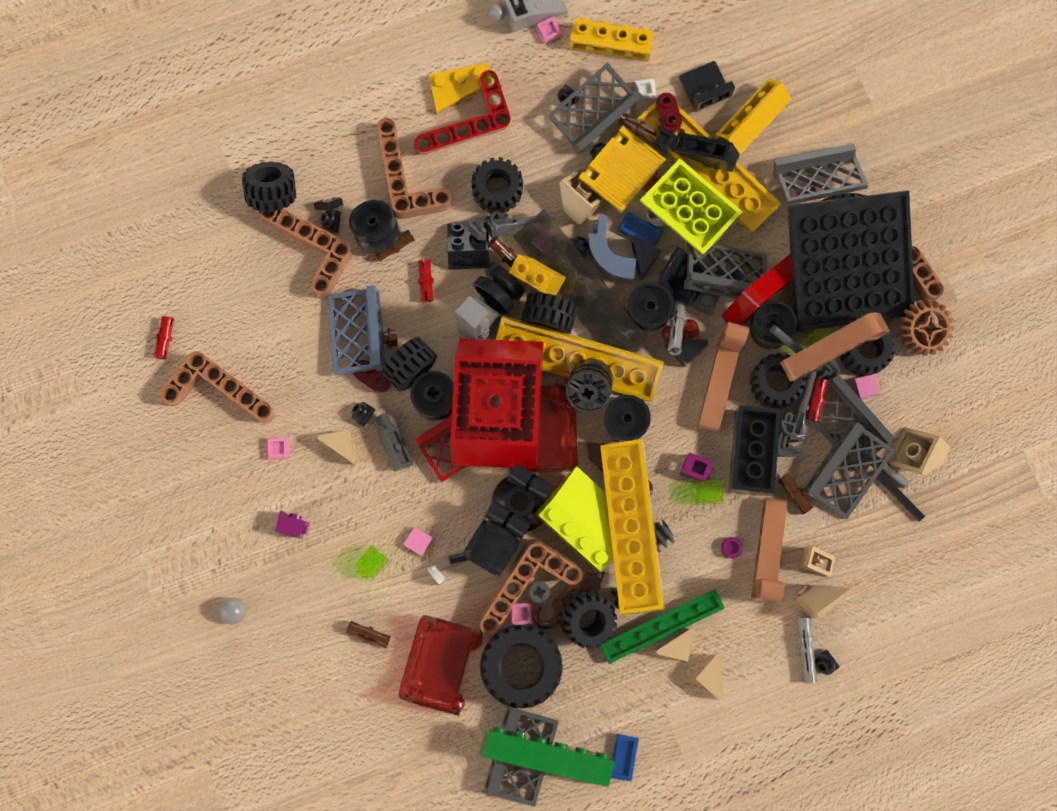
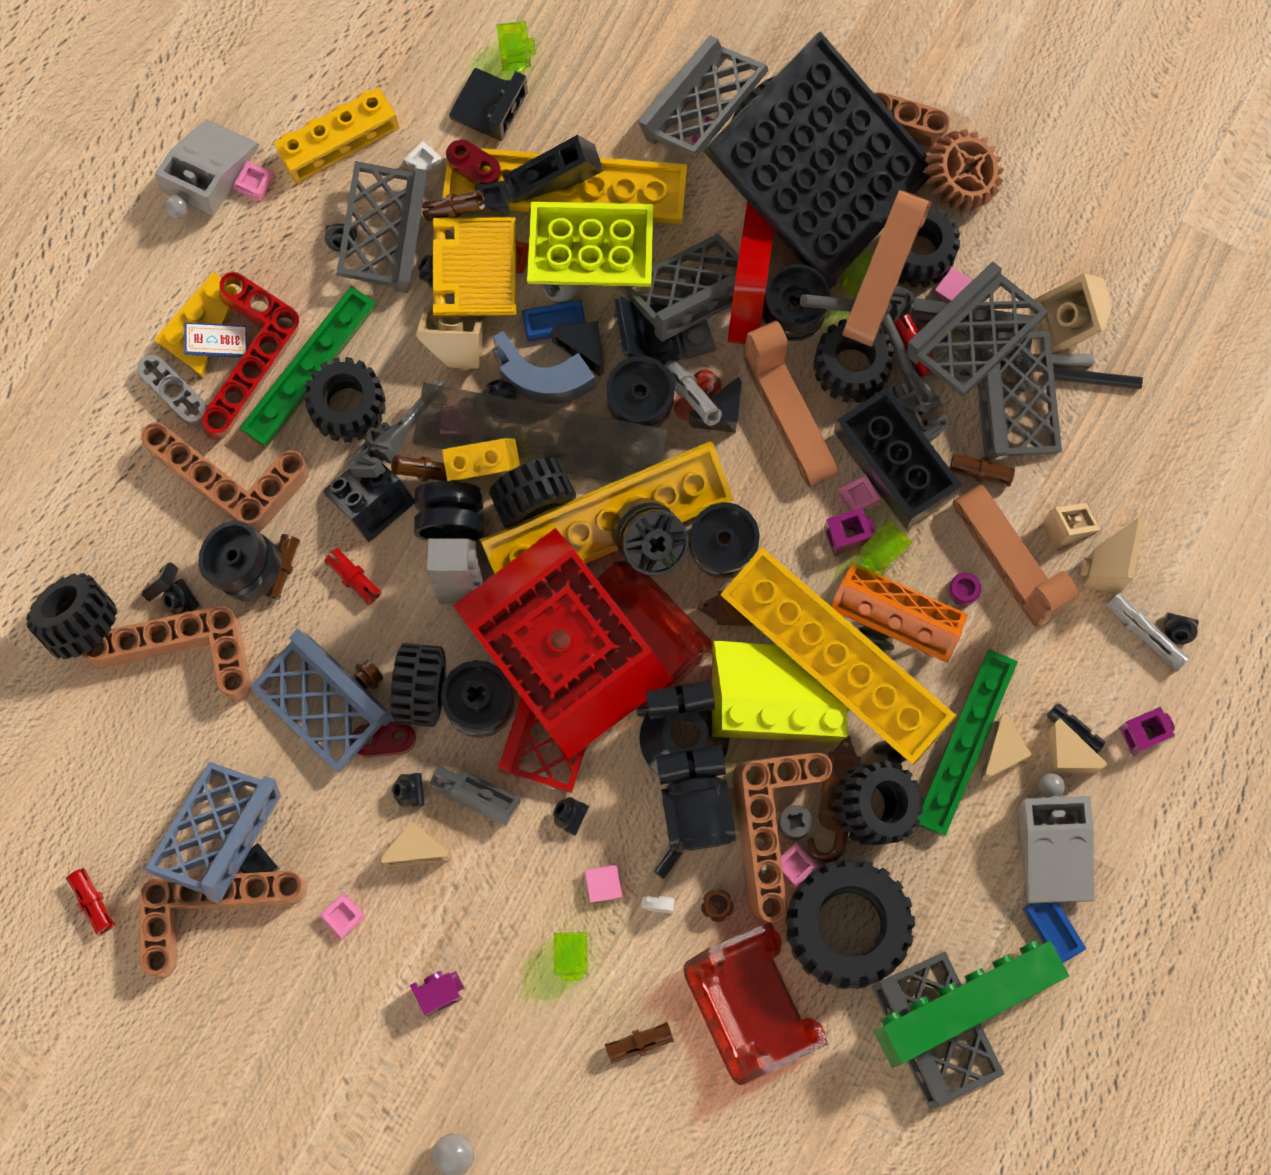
camera: 35 degrees left, 5 degrees down
yellow brick [715,78,792,154] -> none
none -> light grey beam [137,354,207,427]
none -> sand blue fence [145,762,281,904]
none -> white tile [183,323,247,358]
none -> green plate [239,286,377,448]
none -> black tile [239,843,280,873]
none -> clear neon green brick [496,21,536,72]
none -> black plate [553,797,589,836]
none -> reddish brown plate [701,890,734,922]
none -> orange fence [831,562,968,663]
none -> bright pink tile [838,474,881,512]
none -> dark grey fence [907,261,1048,397]
none -> light grey slope [1017,773,1094,904]
none -> black axle [1047,703,1105,753]
none -> magenta brick [1119,707,1175,756]

